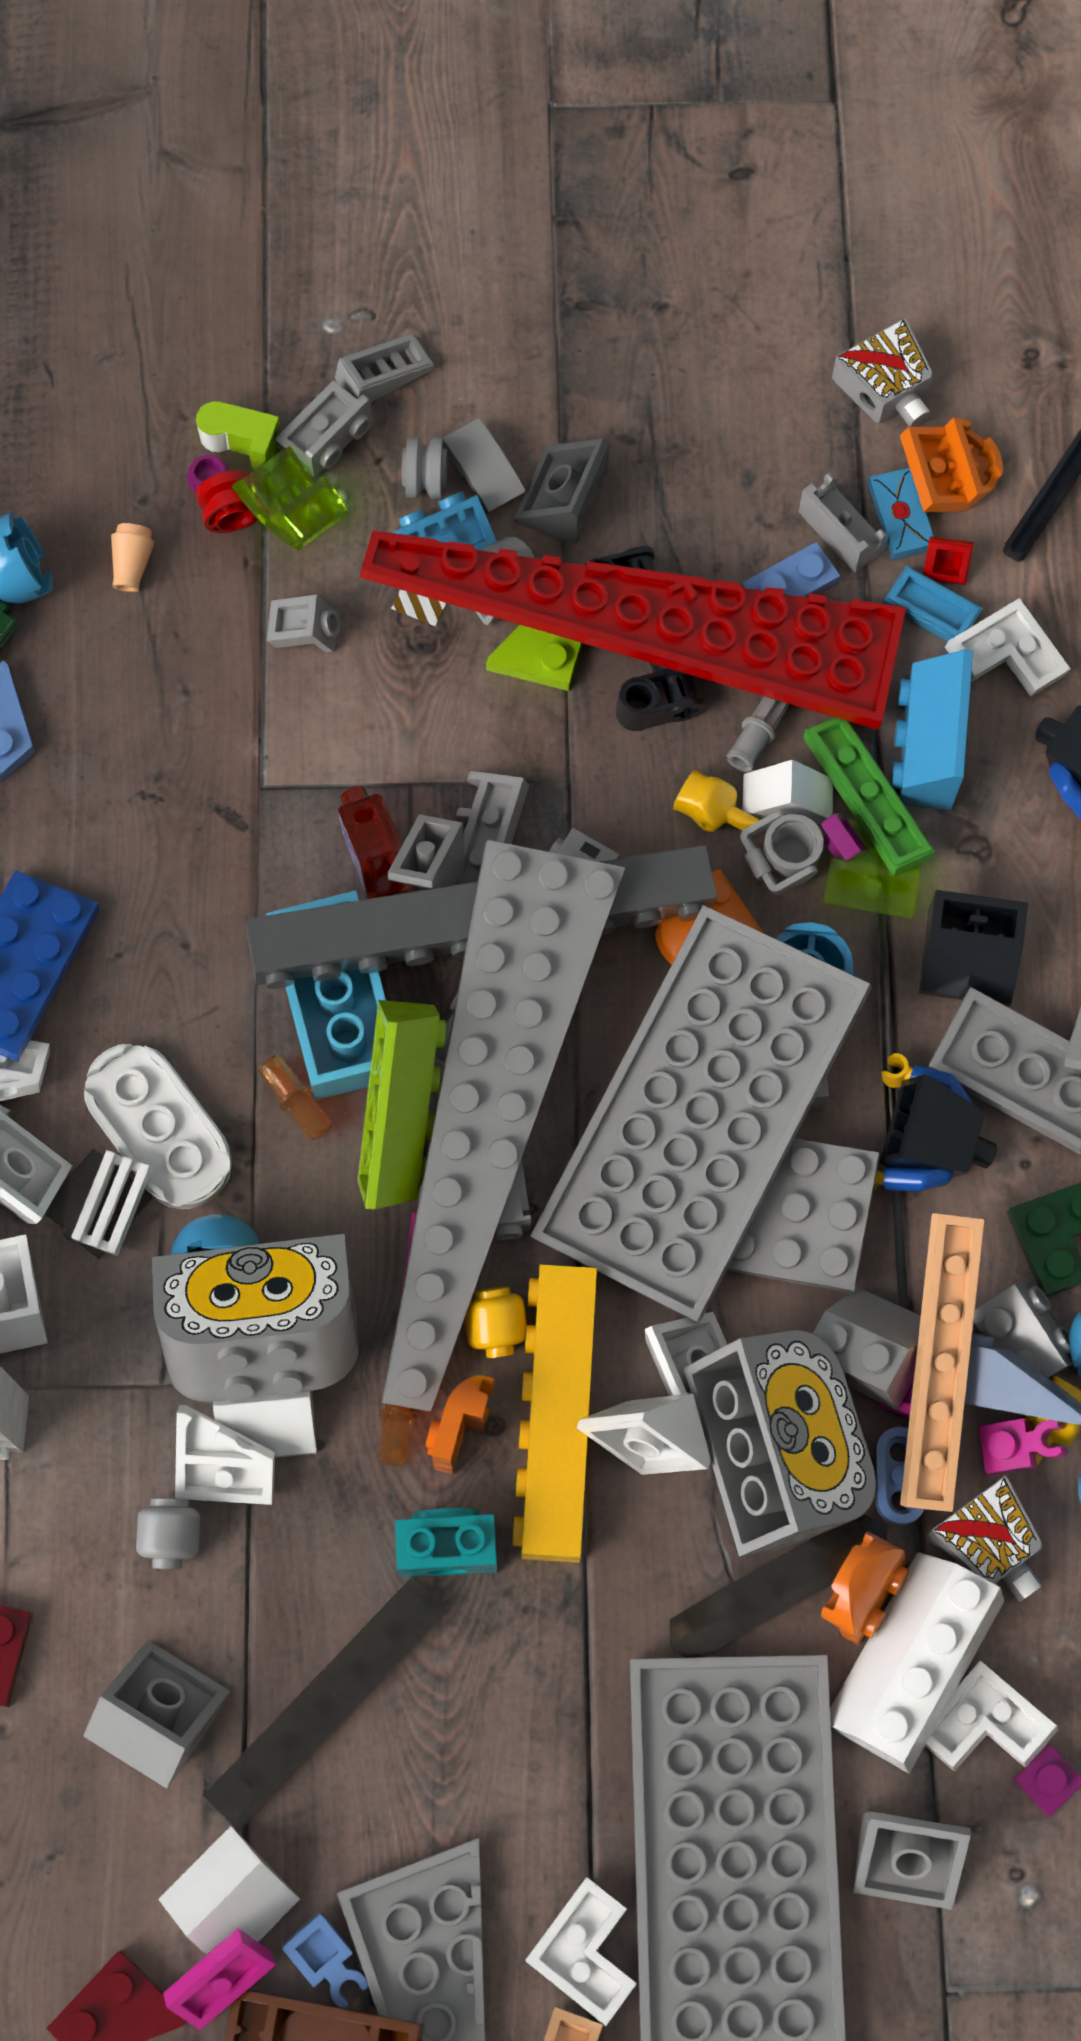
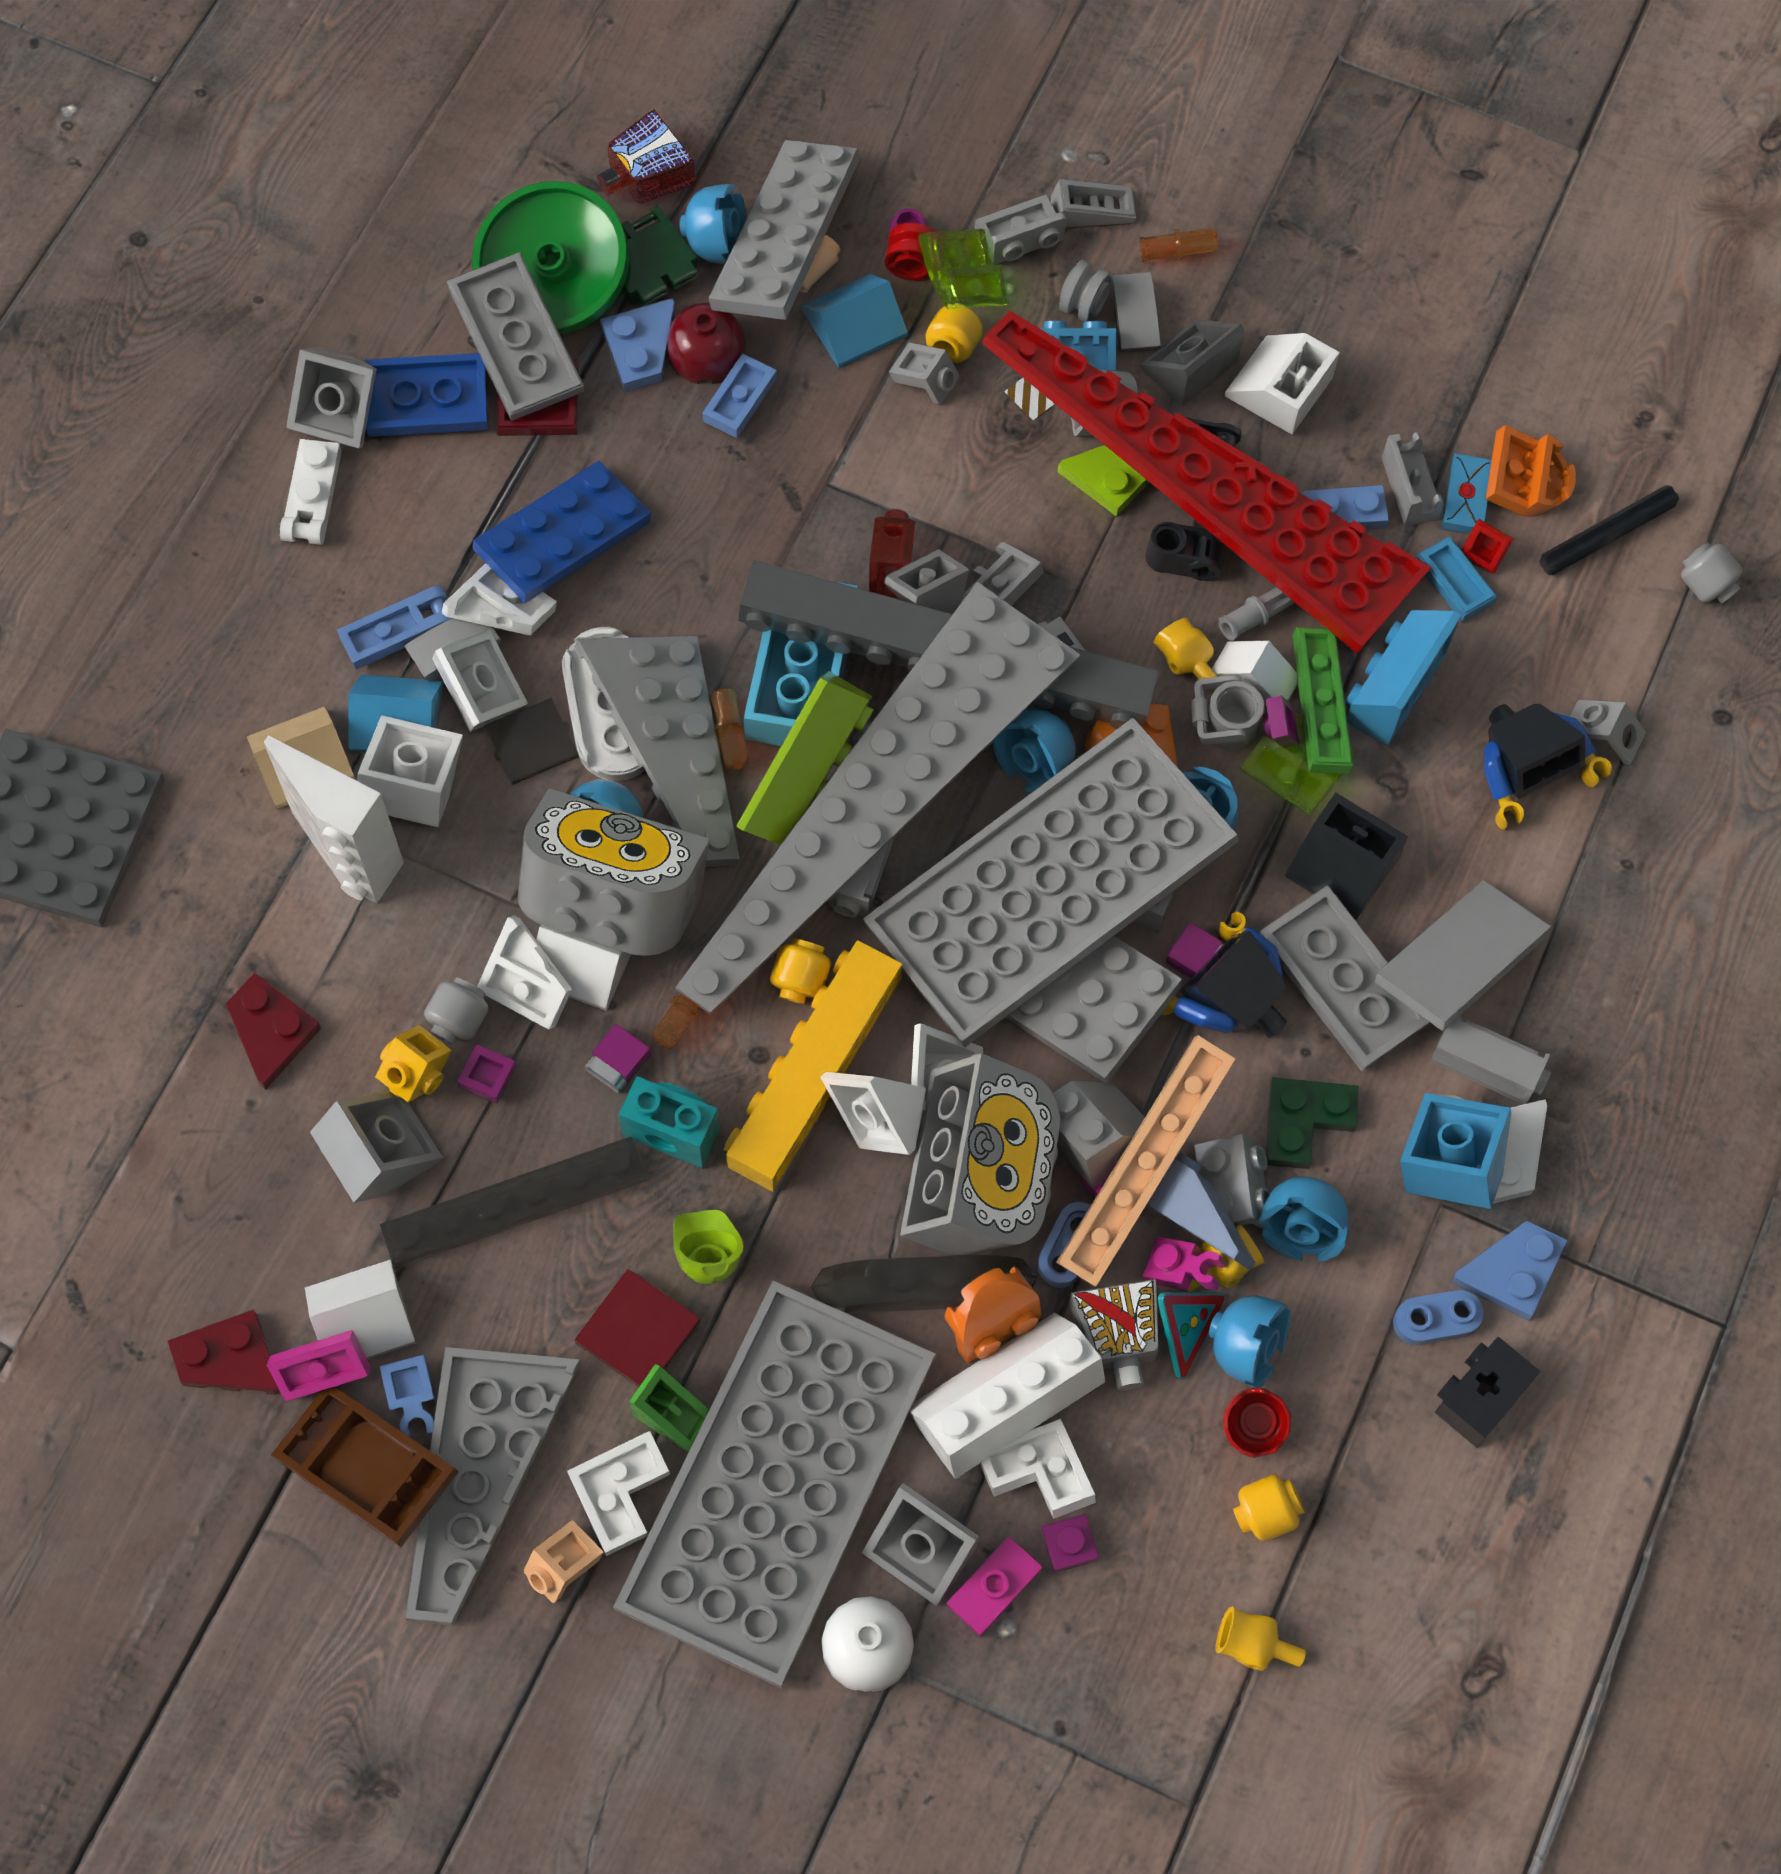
camera: 25 degrees right, 5 degrees down
white tile [71,1150,153,1256] -> none
lime leg [196,401,281,473] -> none
orange slope [425,1375,496,1475] -> none
torso [832,318,934,427] -> none
white plate [945,598,1071,697] -> none
none -> yellow brick [375,1025,452,1102]
none -> magenta plate [457,1044,517,1104]
none -> light grey wing [574,636,740,867]
none -> dark red tile [574,1269,700,1387]
none -> magenta piece [584,1024,651,1093]
none -> bright green slope [629,1364,709,1452]
none -> dark red cylinder [667,303,746,384]
none -> lime piece [673,1210,743,1284]
none -> medium blue plate [702,353,777,438]
none -> light grey plate [709,140,859,320]
none -> dark azure slope [801,274,908,369]
none -> white cylinder [821,1596,914,1692]
none -> yellow head [925,304,983,364]
none -> dark pink plate [946,1536,1043,1637]
none -> dark azure cylinder [993,708,1076,793]
none -> clear orange axle [1139,228,1218,263]
none -> piece [1158,1292,1226,1379]
none -> magenta piece [1166,922,1223,978]
none -> white slope [1225,333,1340,434]

